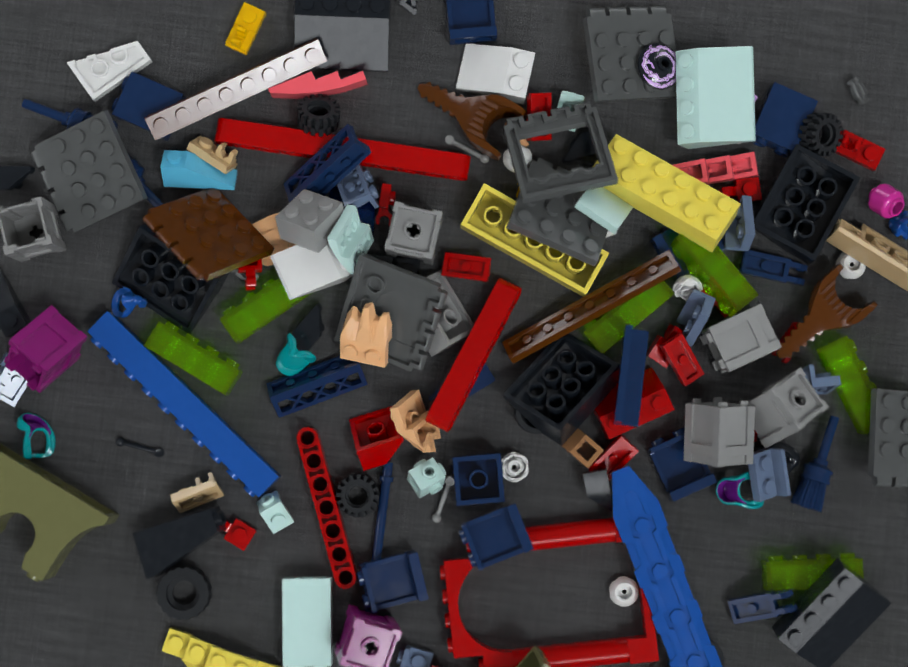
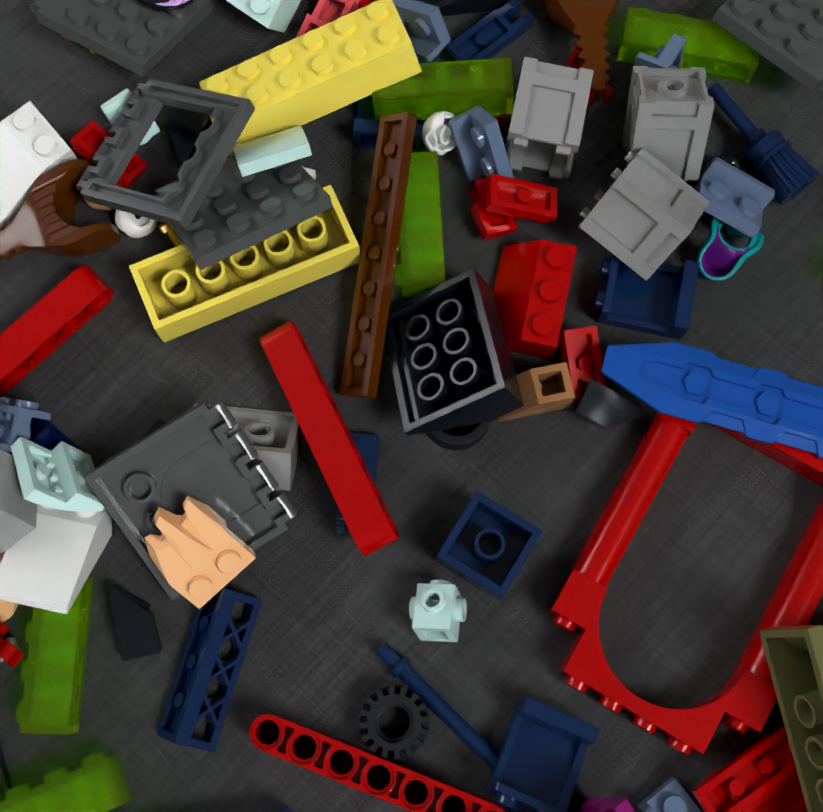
camera: 55 degrees left, 10 degrees down
teal piece [276,333,317,376] -> none
red slope [349,406,404,471] -> none
red plate [375,183,396,227] -> none
light grey container [384,201,443,266] -> none
light nougat plate [390,389,441,453] -> none
light grey hinge [432,476,455,523] -> none
red plate [441,252,492,282] -> none
light grey hinge [445,135,489,163] -> none
dark blue panel [458,503,534,571] -> none
white plate [501,452,529,482] -> none
white plate [609,576,639,607] -> none
dark blue fence [614,325,649,427] -> none

